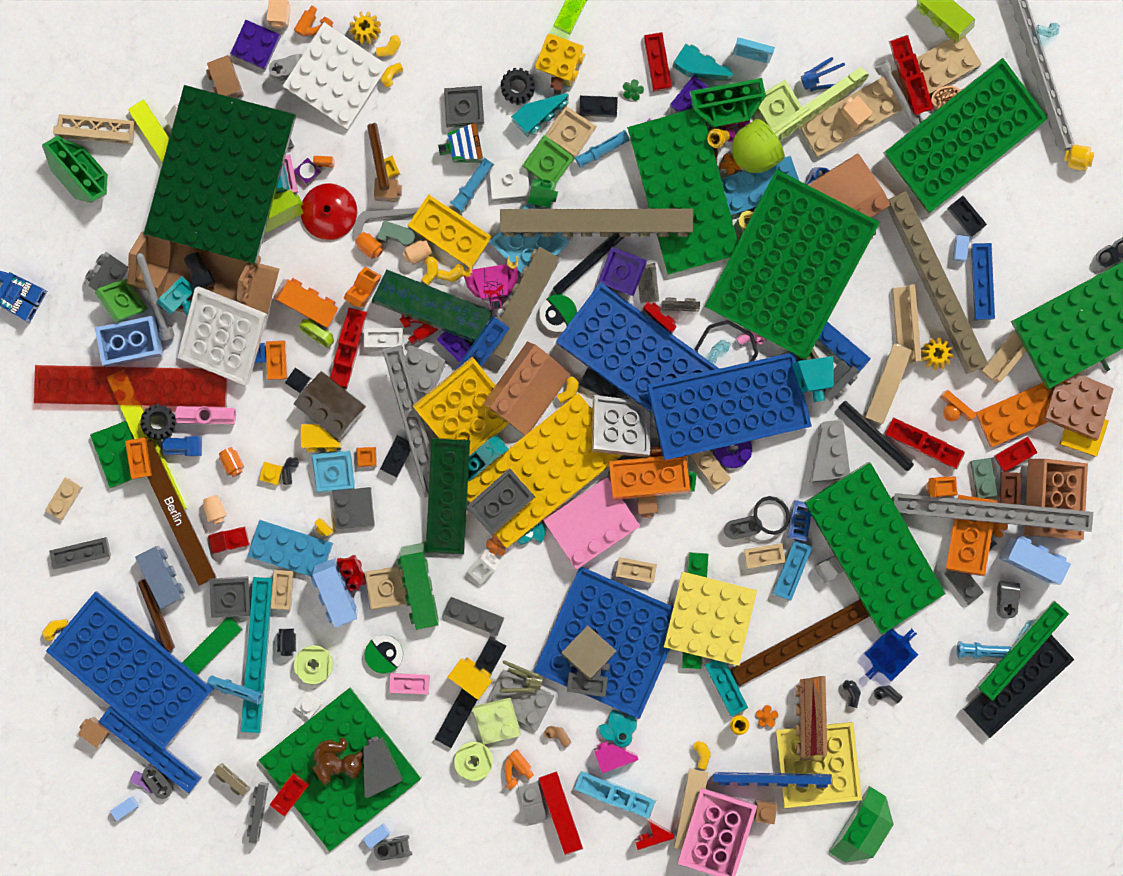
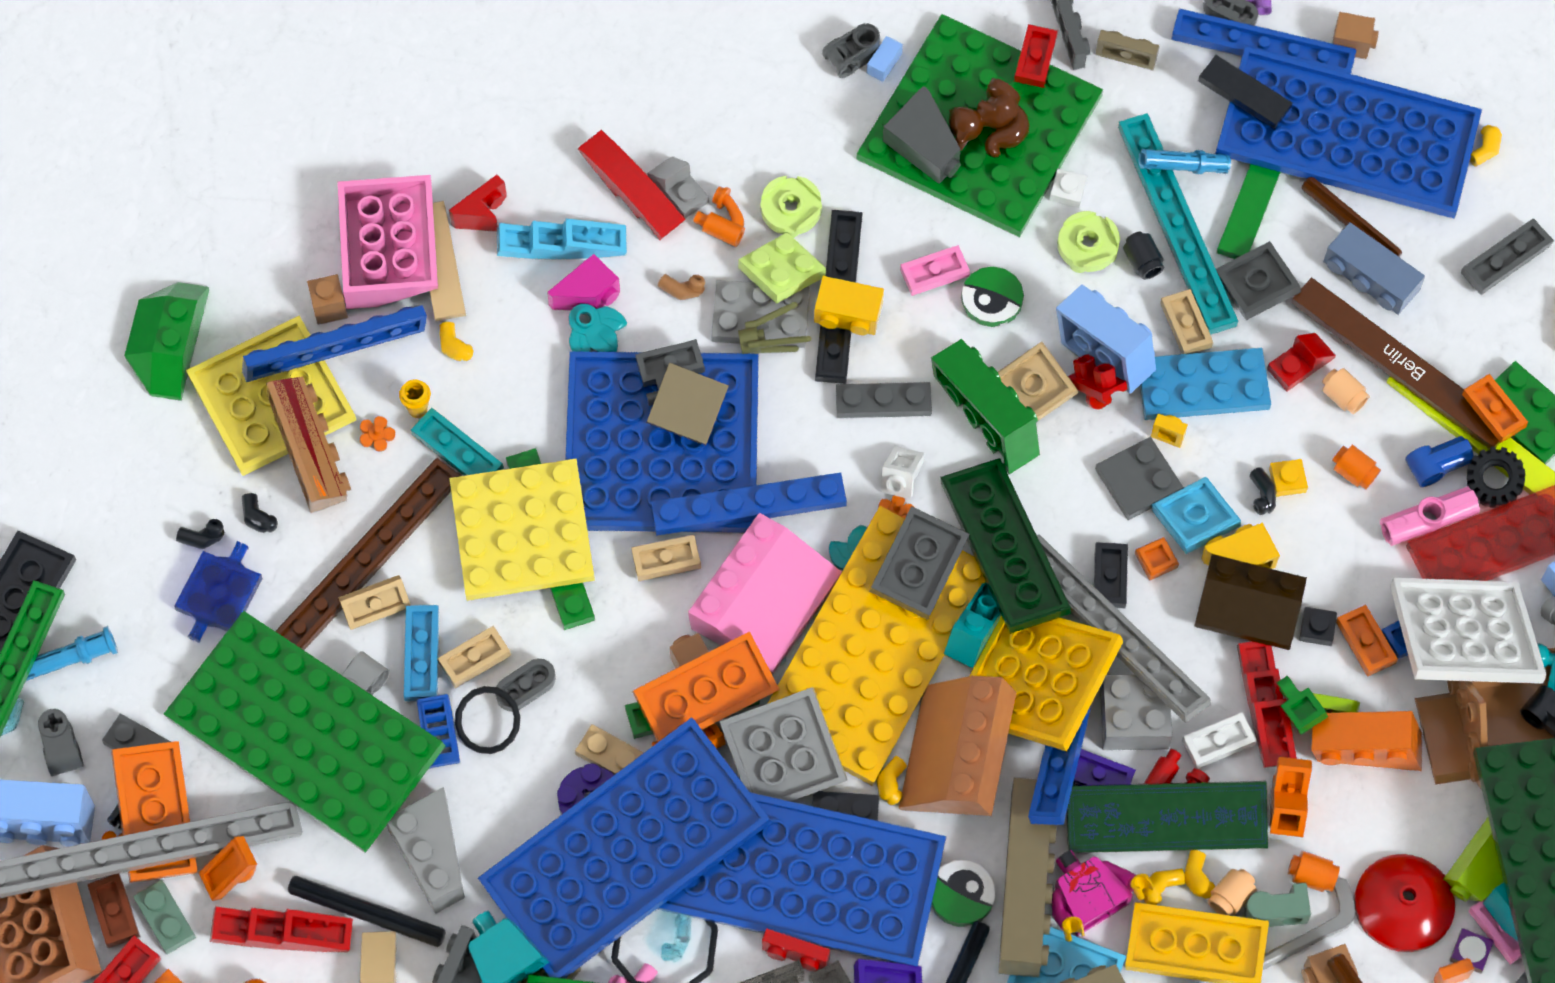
camera: 155 degrees right, 20 degrees down
none -> tan plate [338,575,411,630]
none -> blue plate [651,472,847,536]
none -> black tile [1198,55,1293,130]
none -> green plate [1276,675,1328,735]

